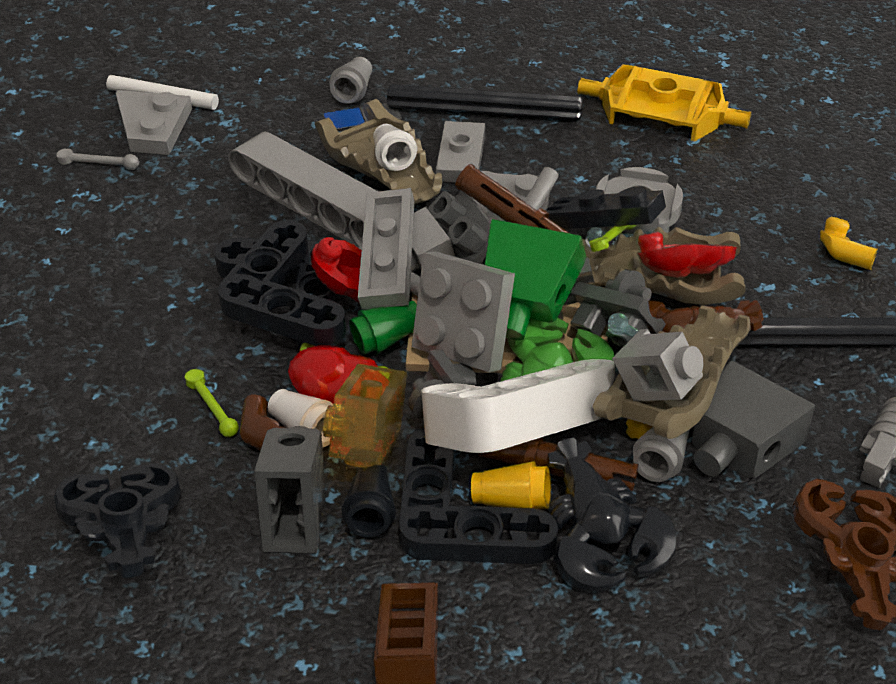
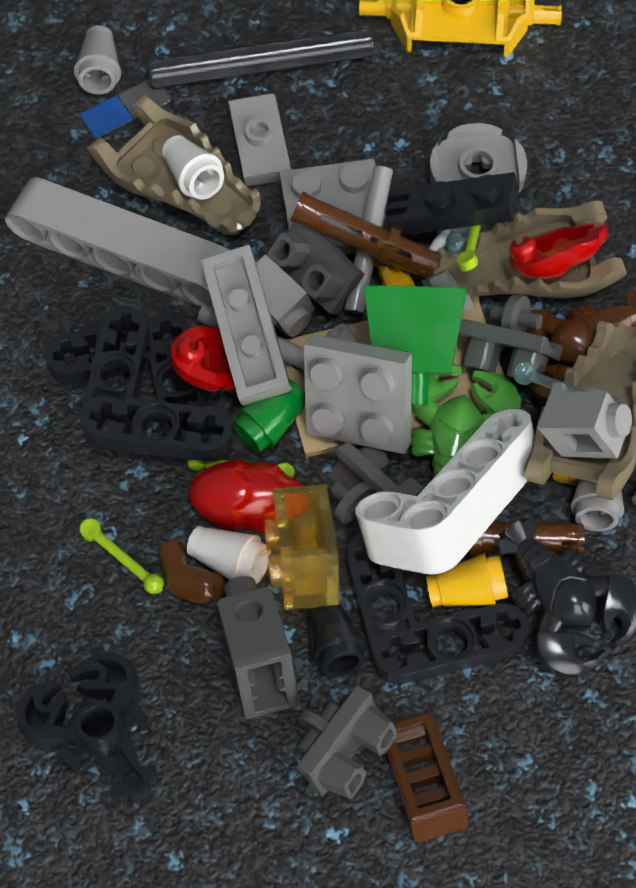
camera: 15 degrees left, 20 degrees up
none -> dark grey hips [297,686,397,799]

